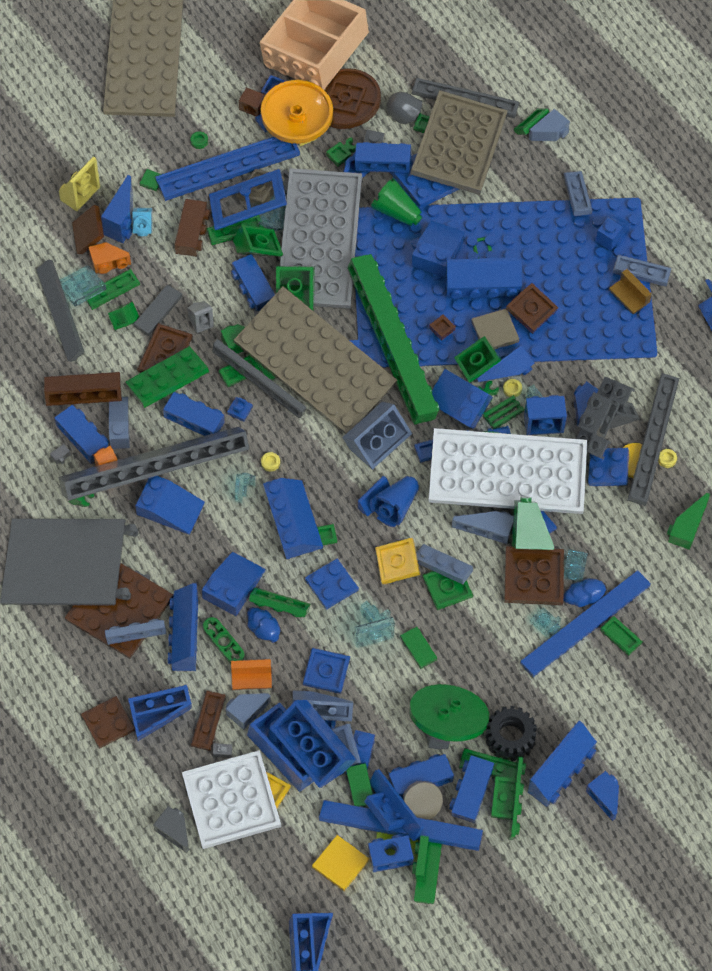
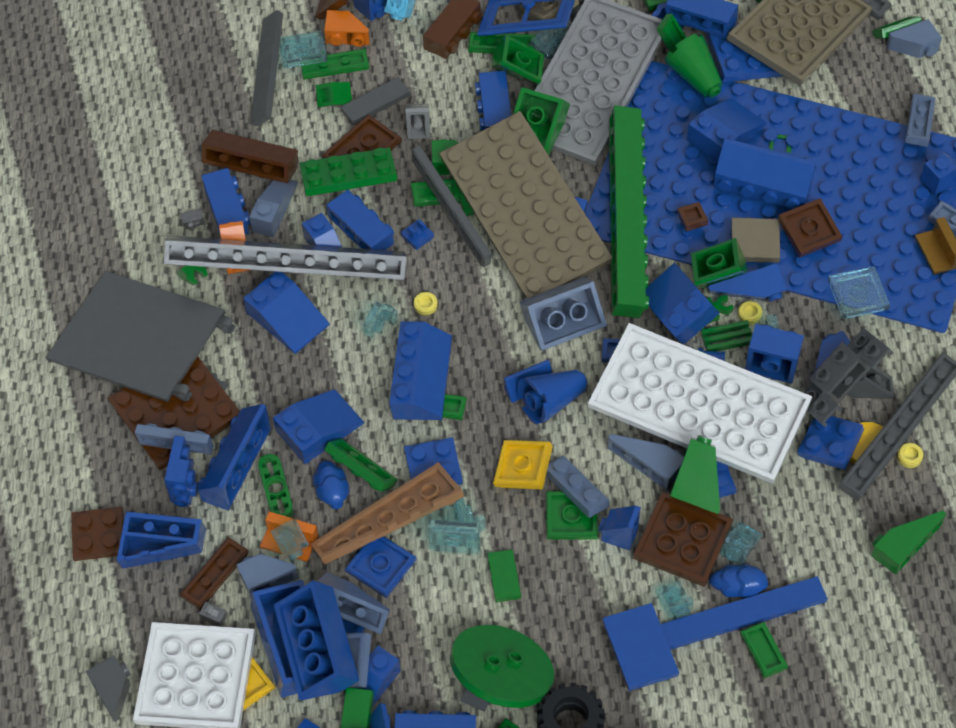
camera: 25 degrees right, 5 degrees down
none -> blue plate [164,436,199,507]
none -> clear light blue bracket [270,518,309,561]
none -> blue slope [302,213,342,247]
none -> medium nougat wing [311,462,464,565]
none -> blue slope [598,506,641,551]
none -> blue tile [602,603,679,691]
none -> green tile [656,14,686,54]
none -> clear light blue tile [828,266,890,319]

